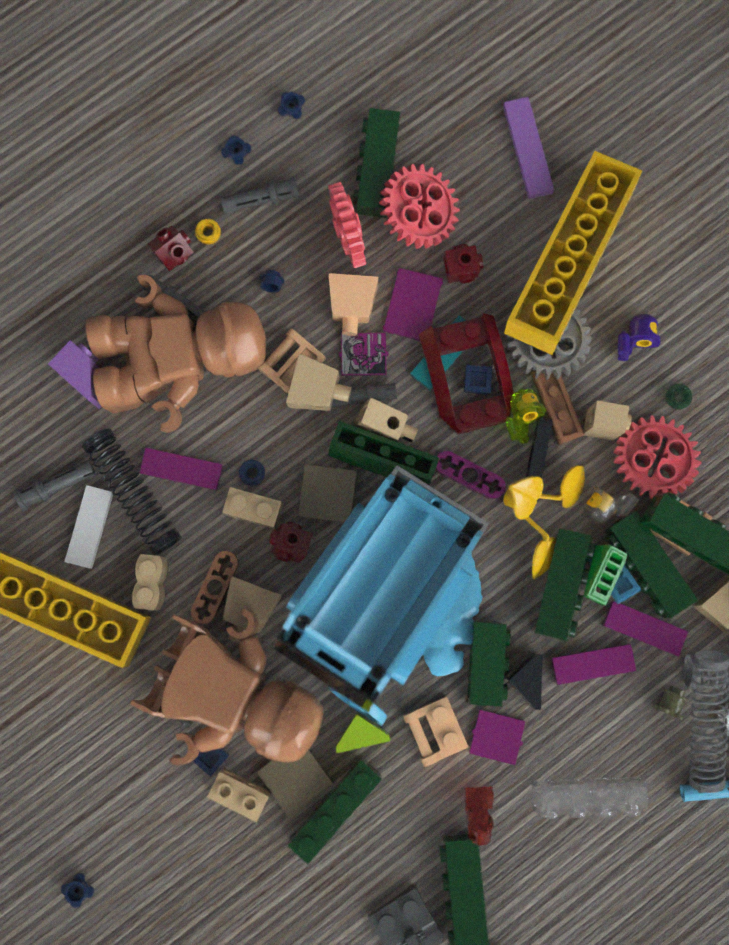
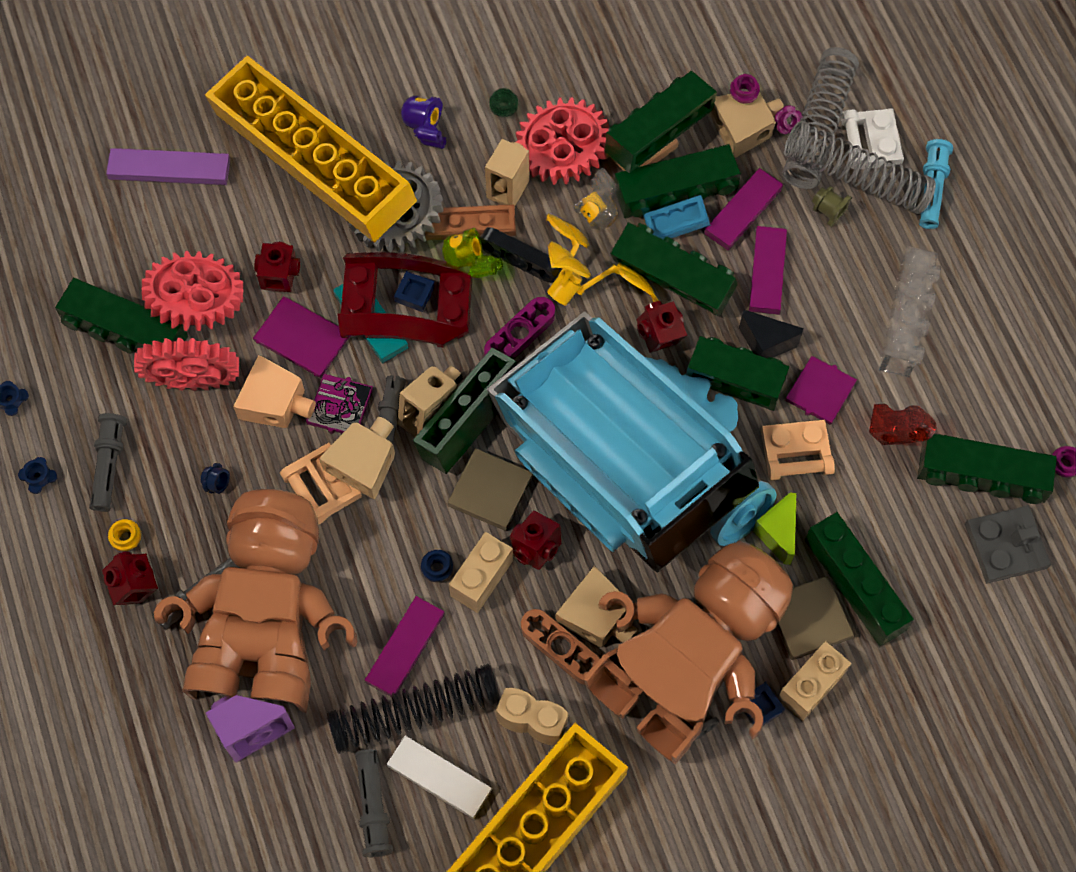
camera: 70 degrees left, 15 degrees down
green slope [583,545,627,606] -> none
none -> dark red brick [636,301,687,353]

